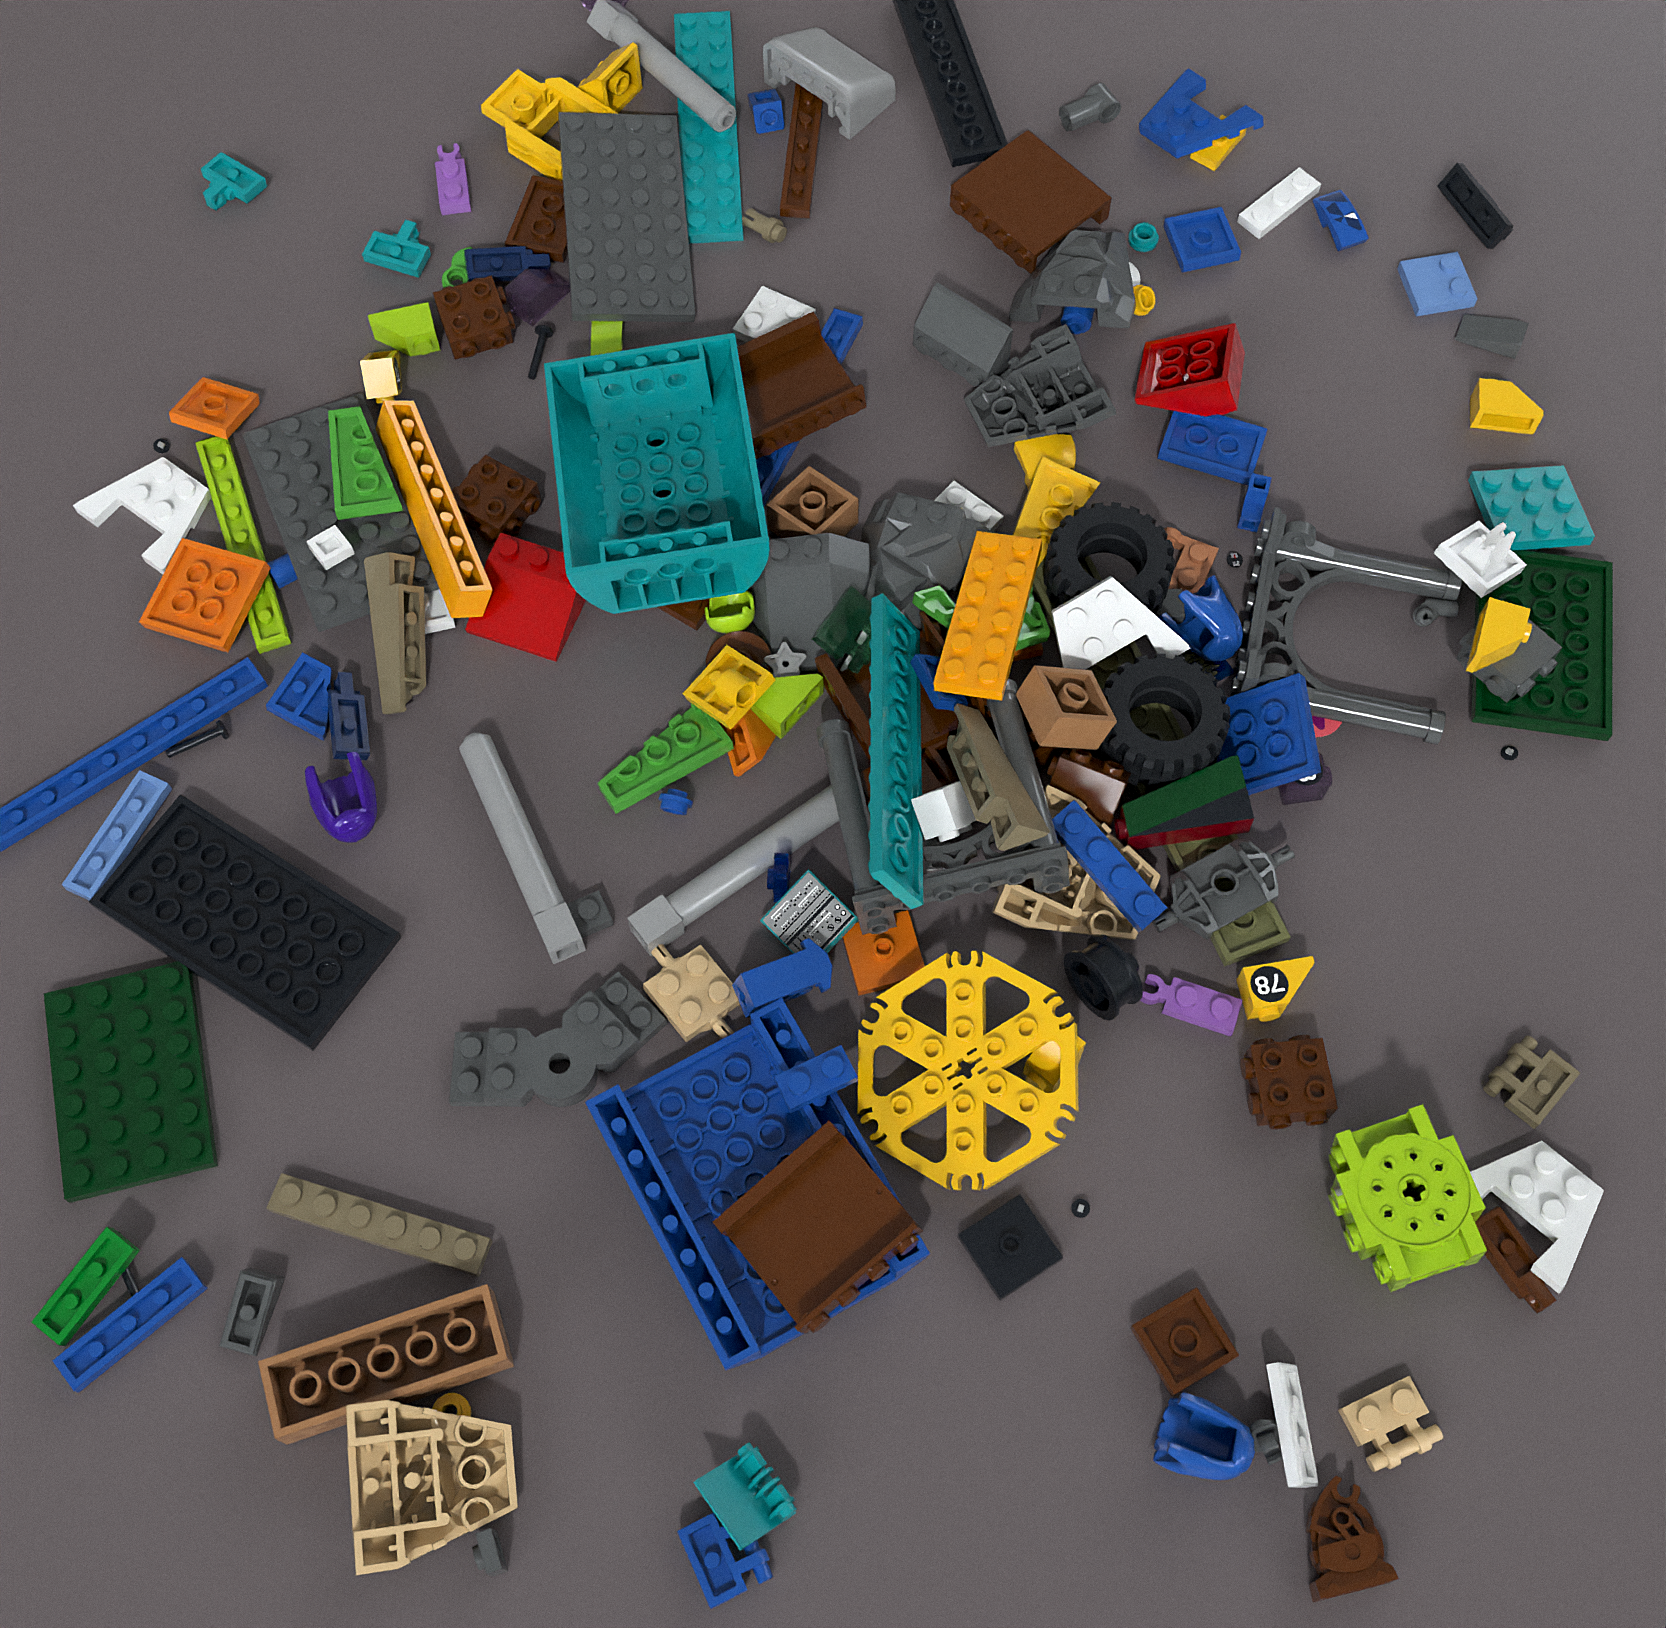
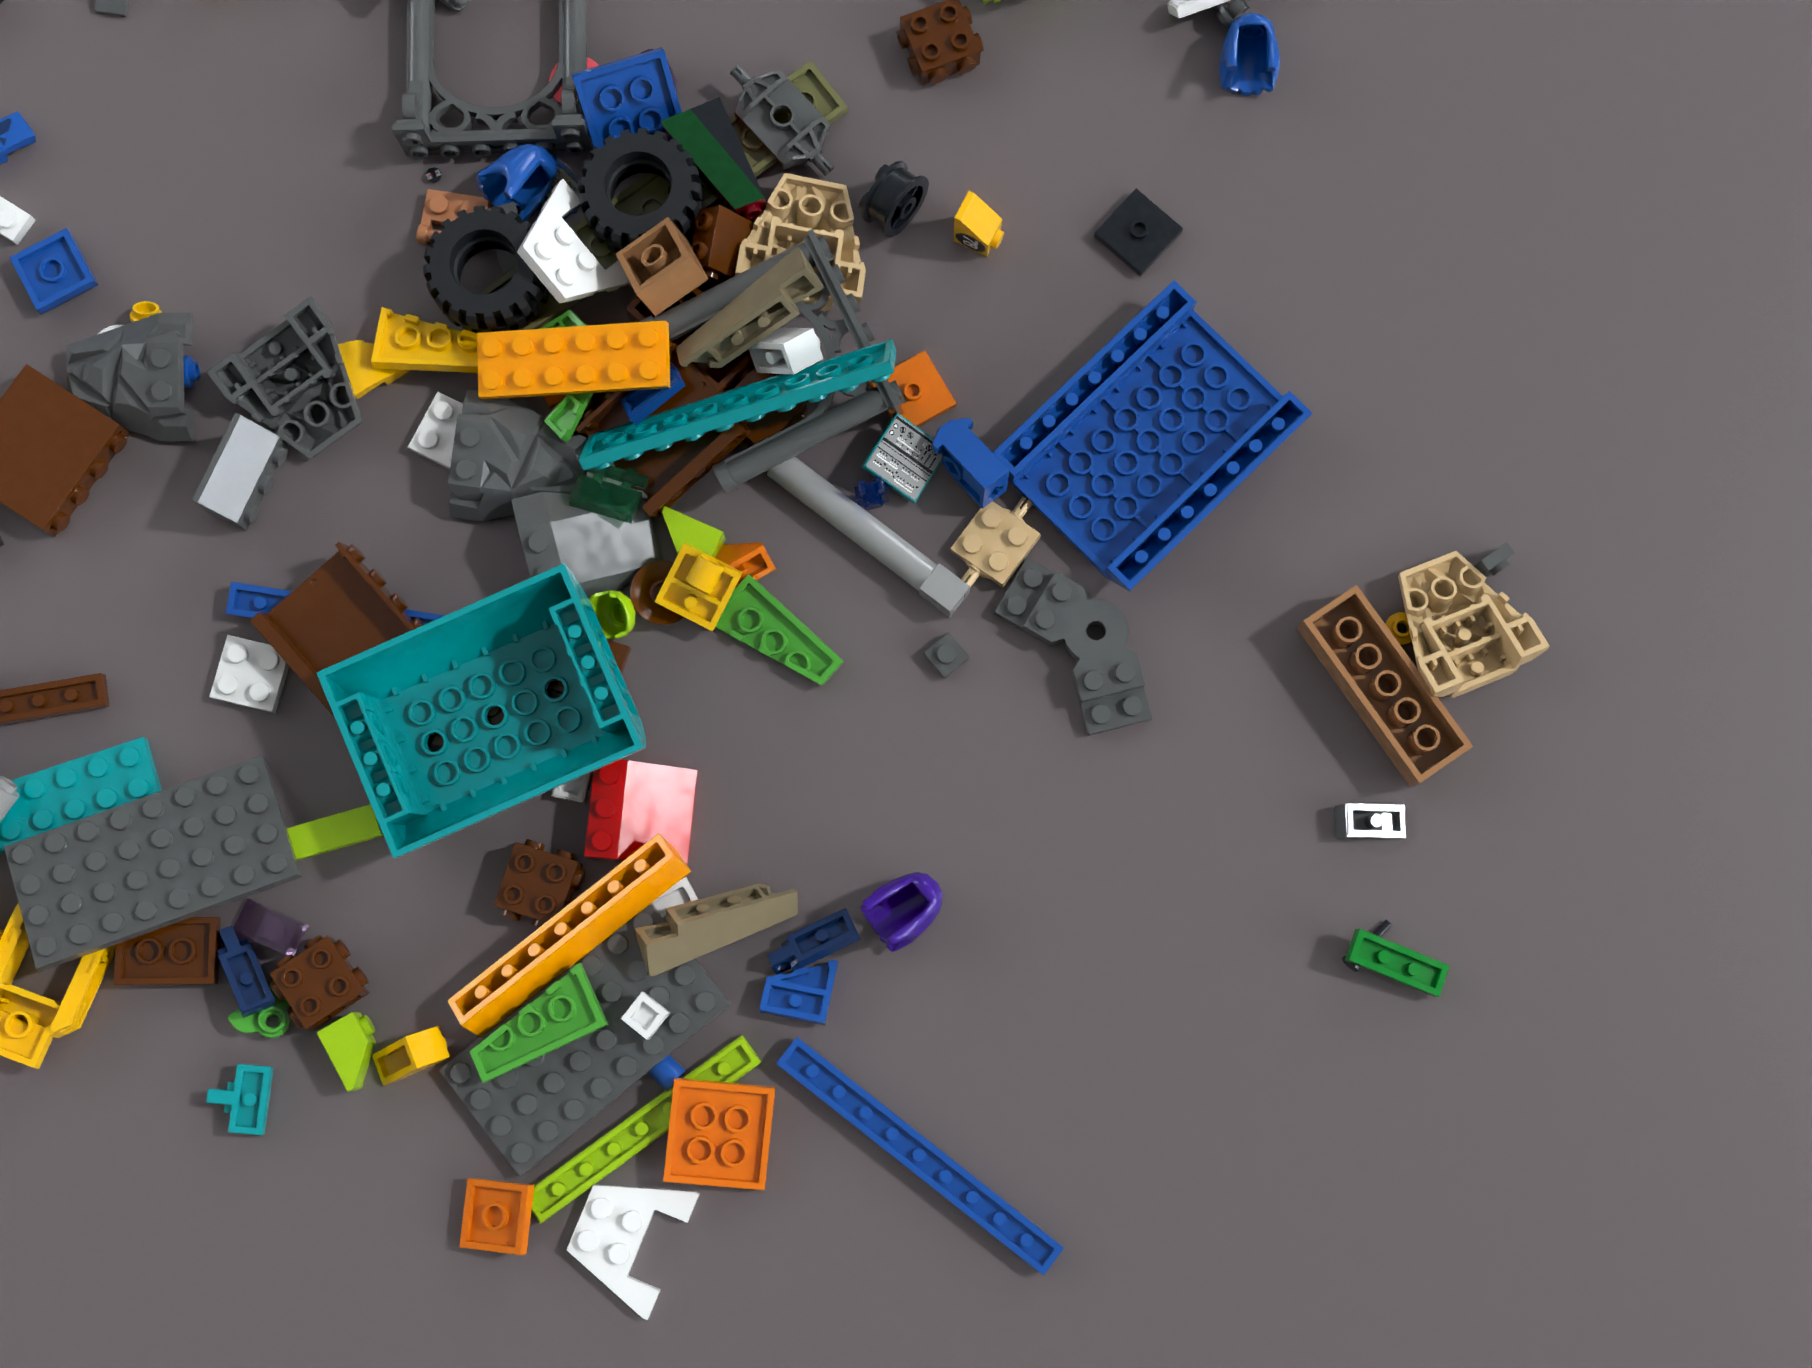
camera: 105 degrees left, 15 degrees up
dark green plate [43,962,218,1203] -> none
blue plate [52,1257,208,1393] -> none
medium blue plate [62,770,172,901] -> none
black plate [89,794,402,1051] -> none
black piece [153,439,170,454] -> none
black pin [166,720,229,758] -> none
teal hinge [201,152,267,211] -> none
dark tan plate [266,1173,492,1277] -> none
medium lavender plate [435,143,471,215] -> none
light grey brick [459,733,586,965] -> none
black pin [528,325,553,380] -> none
blue plate [658,789,693,815] -> none
blue plate [677,1512,773,1610] -> none
teal hinge [693,1442,797,1551] -> none
reddish brown panel [713,1121,923,1334] -> none
dark tan animal [742,208,787,243] -> none
light grey plate [763,642,807,678] -> none
medium nougat brick [766,466,858,538] -> none
blue plate [774,1045,858,1113] -> none
yellow plate [857,951,1079,1190] -> none
blue plate [1052,800,1167,932] -> none
black piece [1071,1199,1090,1218] -> none
teal plate [1128,223,1159,252] -> none
reddish brown plate [1130,1287,1240,1396] -> none
red slope [1135,323,1245,417] -> none
medium lavender plate [1140,974,1243,1037] -> none
blue plate [1157,411,1268,485] -> none
yellow slope [1236,956,1315,1022] -> none
blue piece [1237,473,1272,532] -> none
medium blue plate [1397,252,1477,316] -> none

